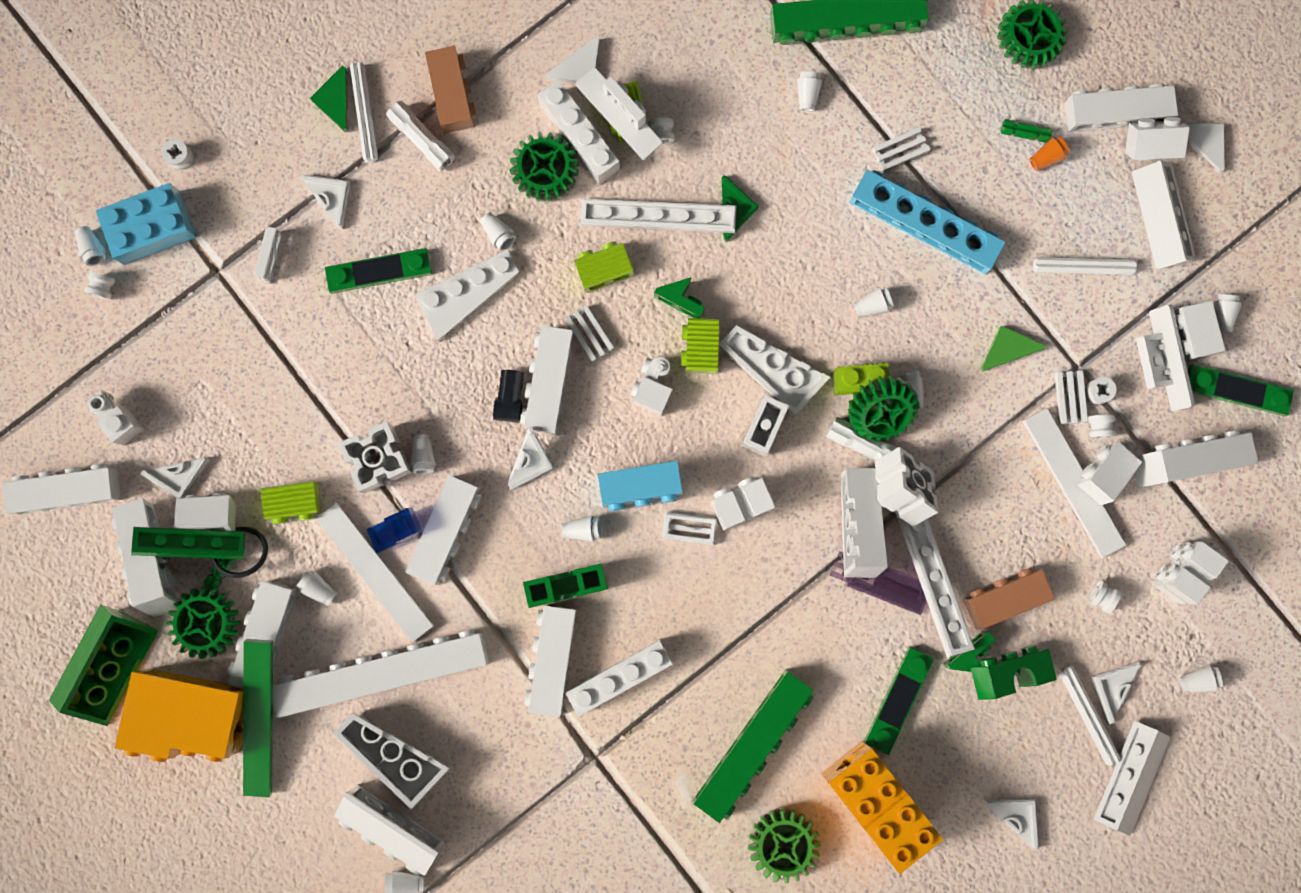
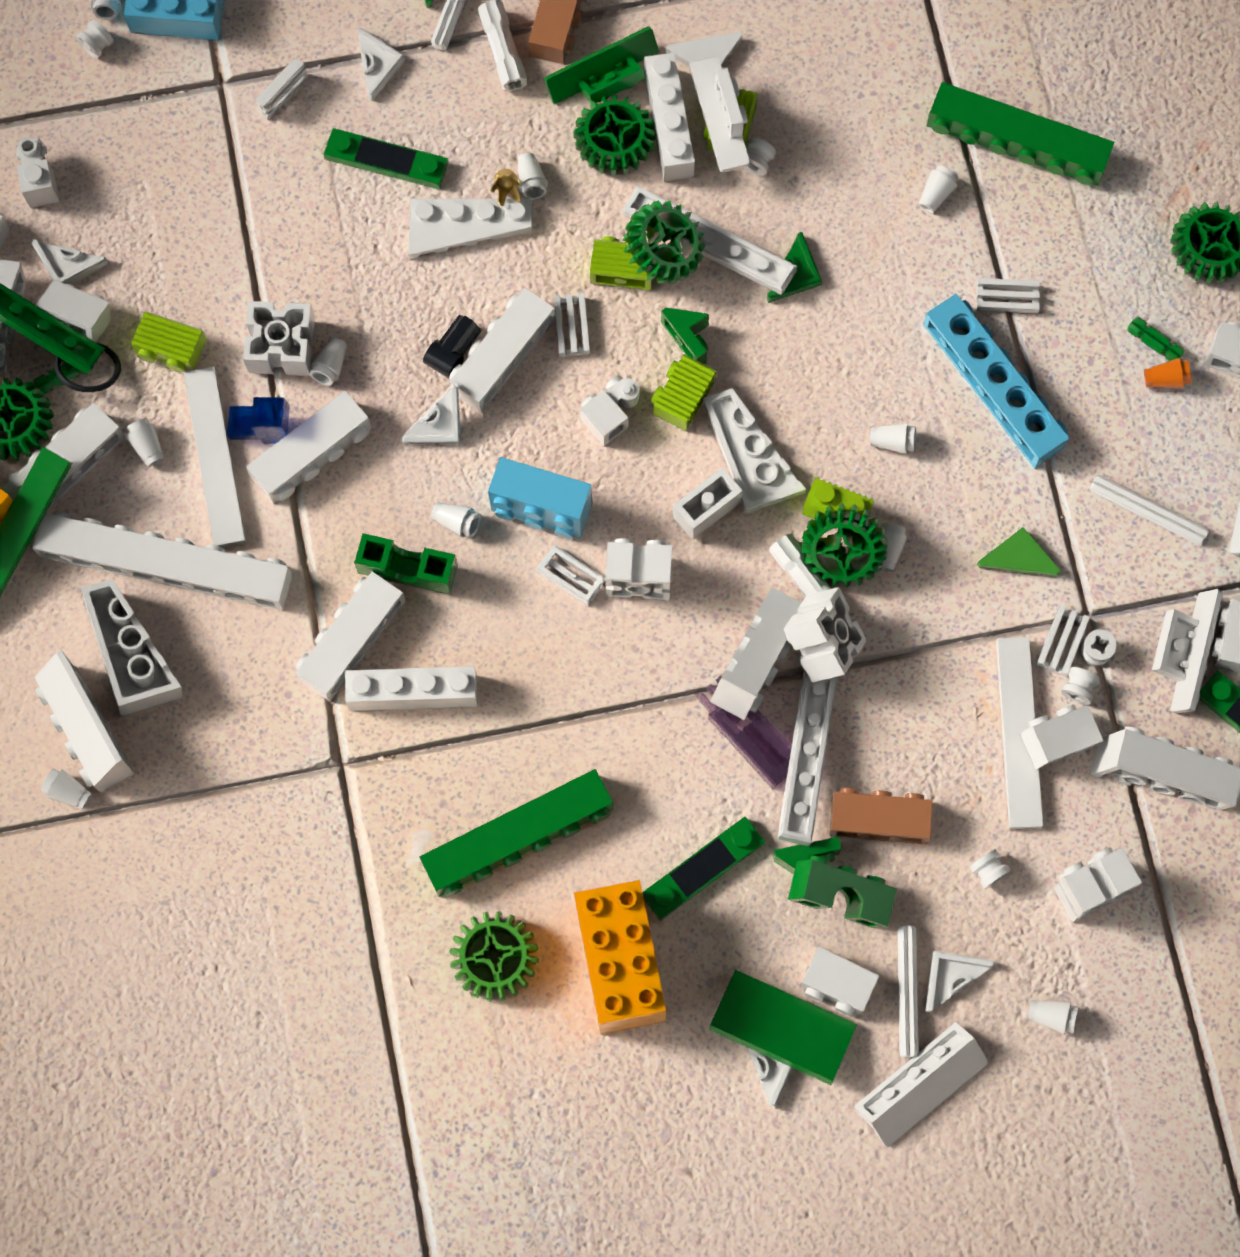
camera: 30 degrees right, 10 degrees down
none -> pearl gold piece [490,169,522,206]
none -> green bracket [544,26,660,105]
none -> green gear [623,200,706,285]
none -> green tile [708,970,857,1085]
none -> white brick [800,947,879,1017]

